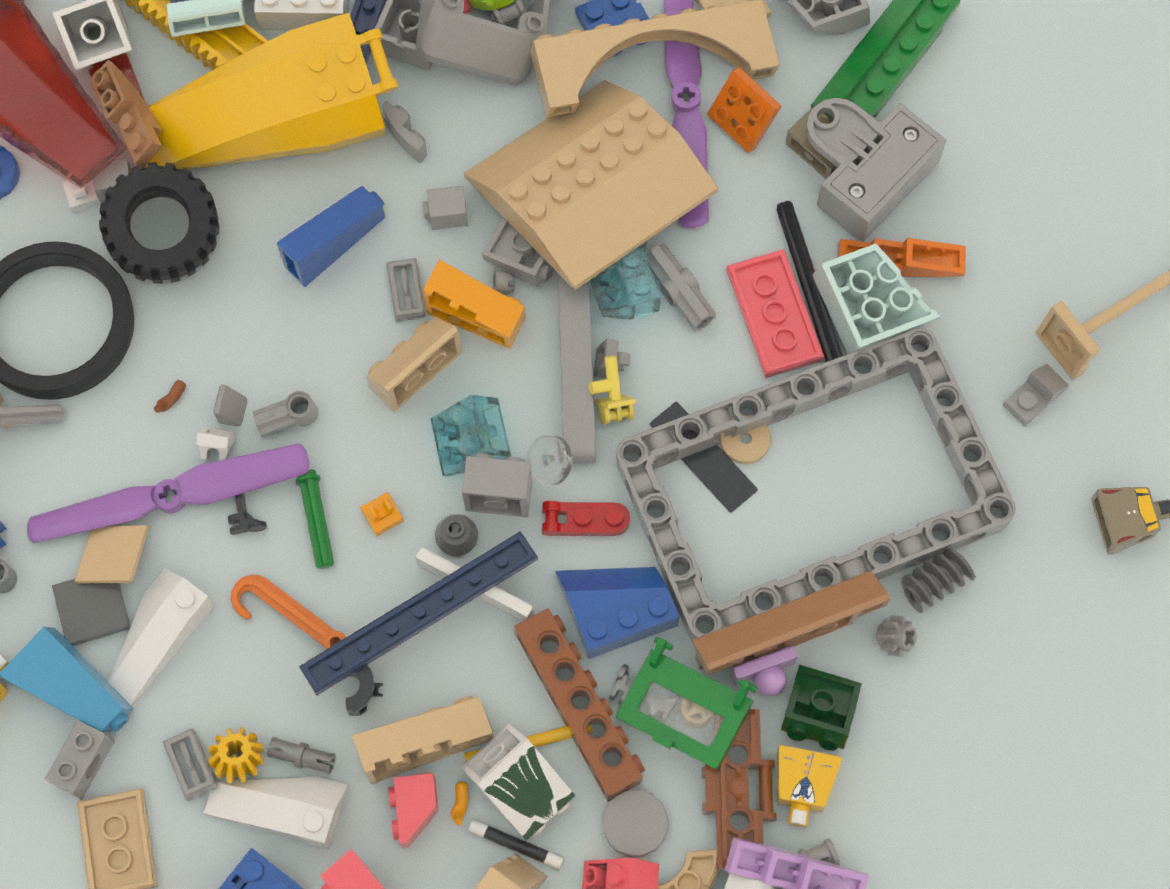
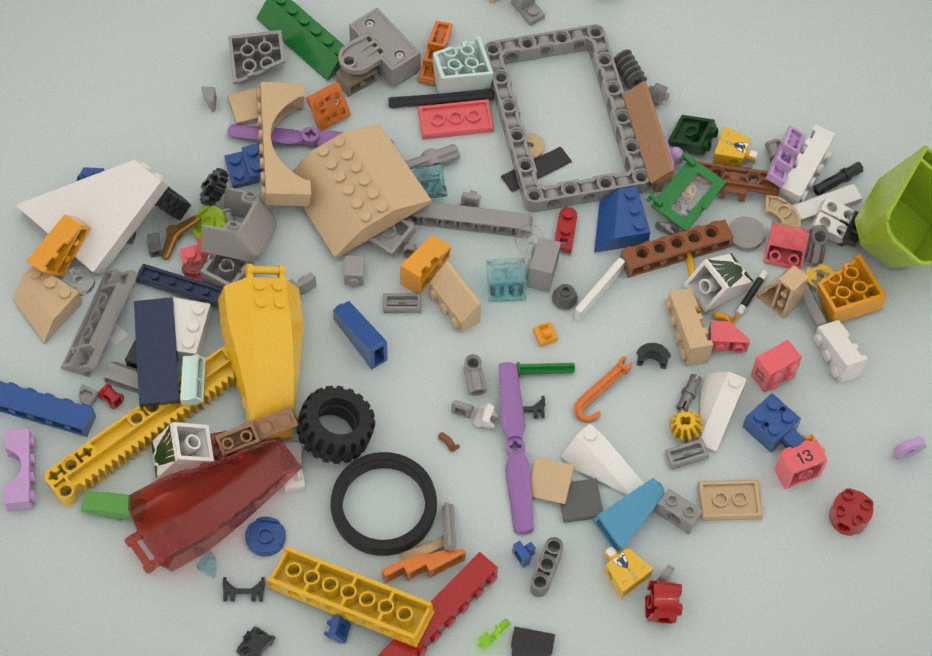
camera: 85 degrees left, 10 degrees down
dark blue tile [299,531,538,696] -> none
light yellow arm [588,355,636,425] -> none

